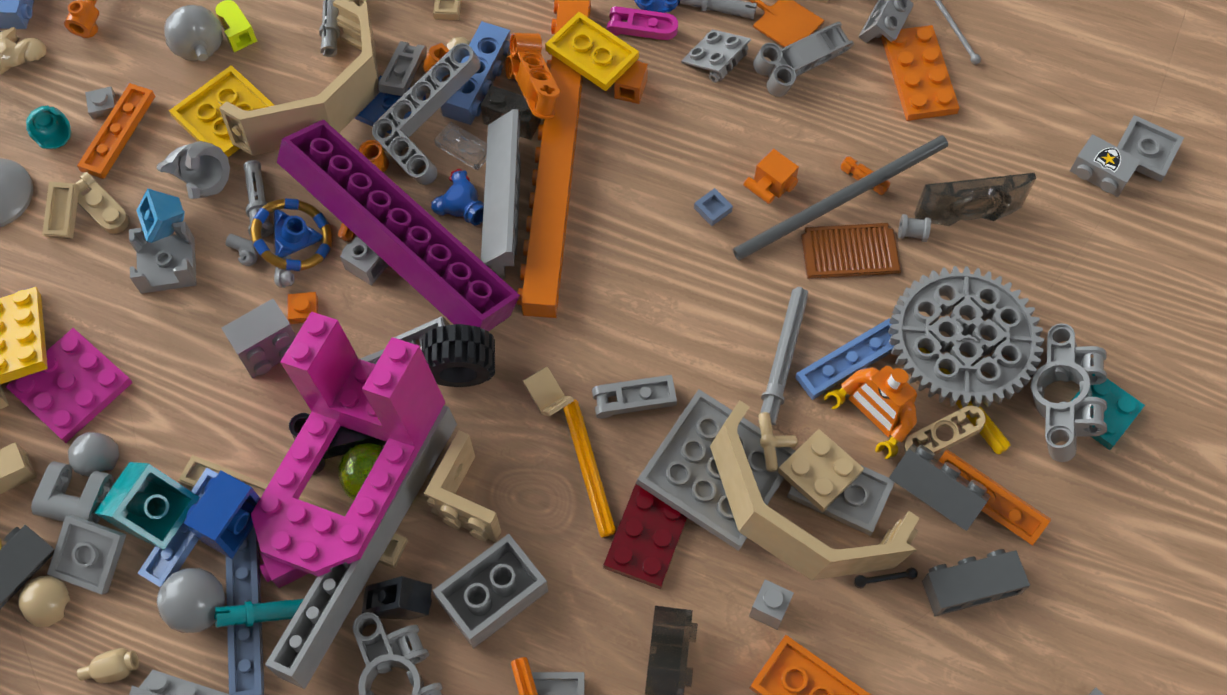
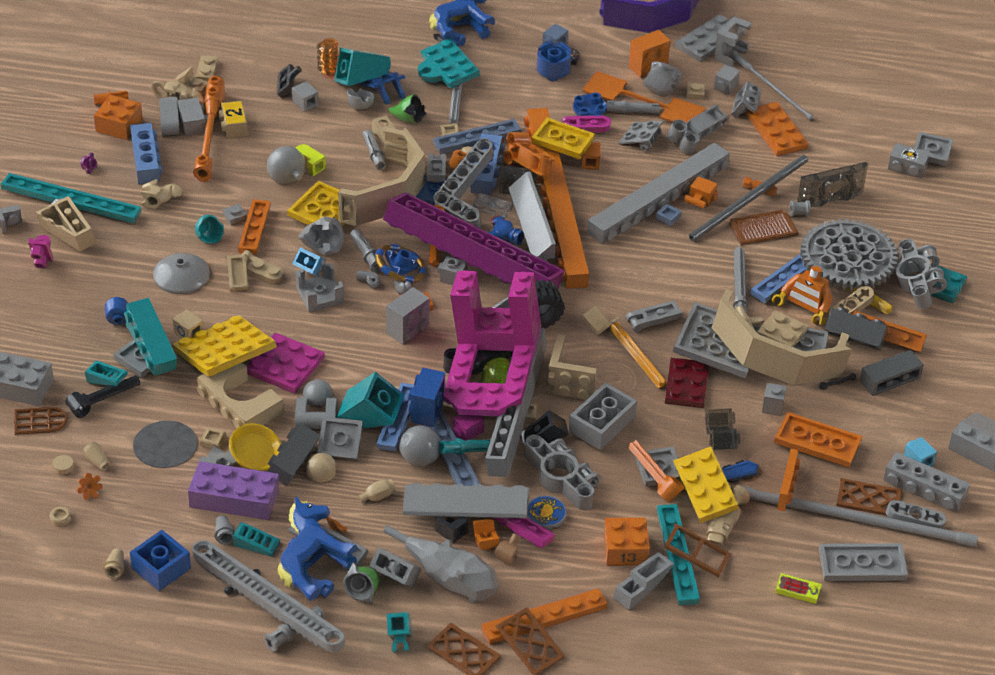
camera: 15 degrees left, 20 degrees down
none -> sand blue plate [433,119,521,154]
none -> light grey brick [587,142,730,245]

